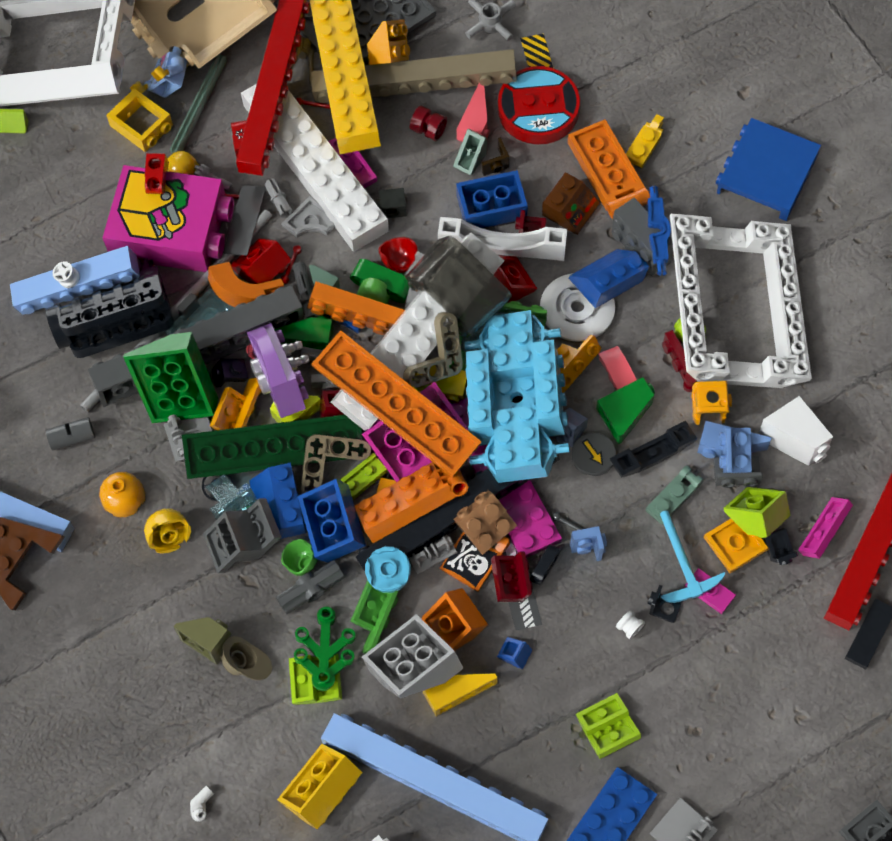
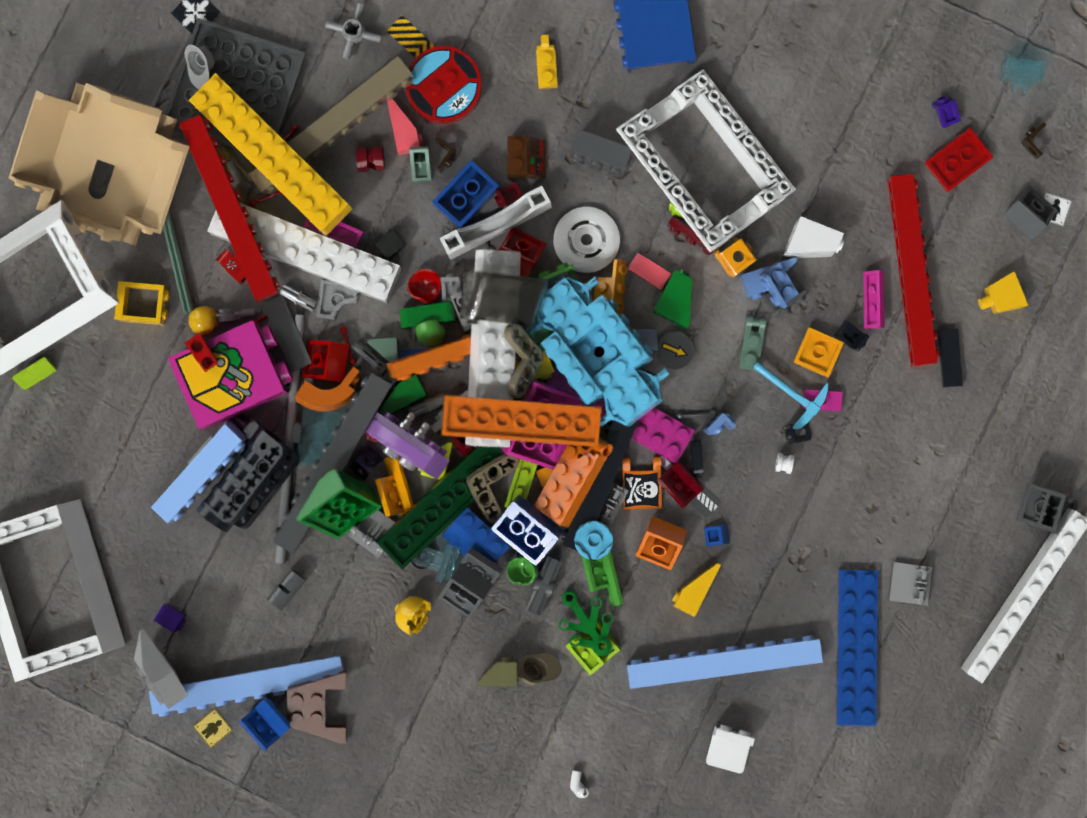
camera: 35 degrees left, 20 degrees up
white wheel [52,262,80,288] -> none
light orange cylinder [99,472,145,517] -> none
light blue torso [130,46,187,98] -> none
yellow slope [277,744,363,830] -> none
light grey slope [362,614,463,699] -> none
light orange slope [367,19,410,65] -> none
medium nougat plate [453,490,517,555] -> none
orange hinge [568,119,650,219] -> none
blue slope [569,249,649,308] -> none
lime slope [576,693,641,759] -> none
black slope [610,420,697,478] -> none
blue piece [647,186,671,276] -> none
lime slope [723,487,791,538] -> none

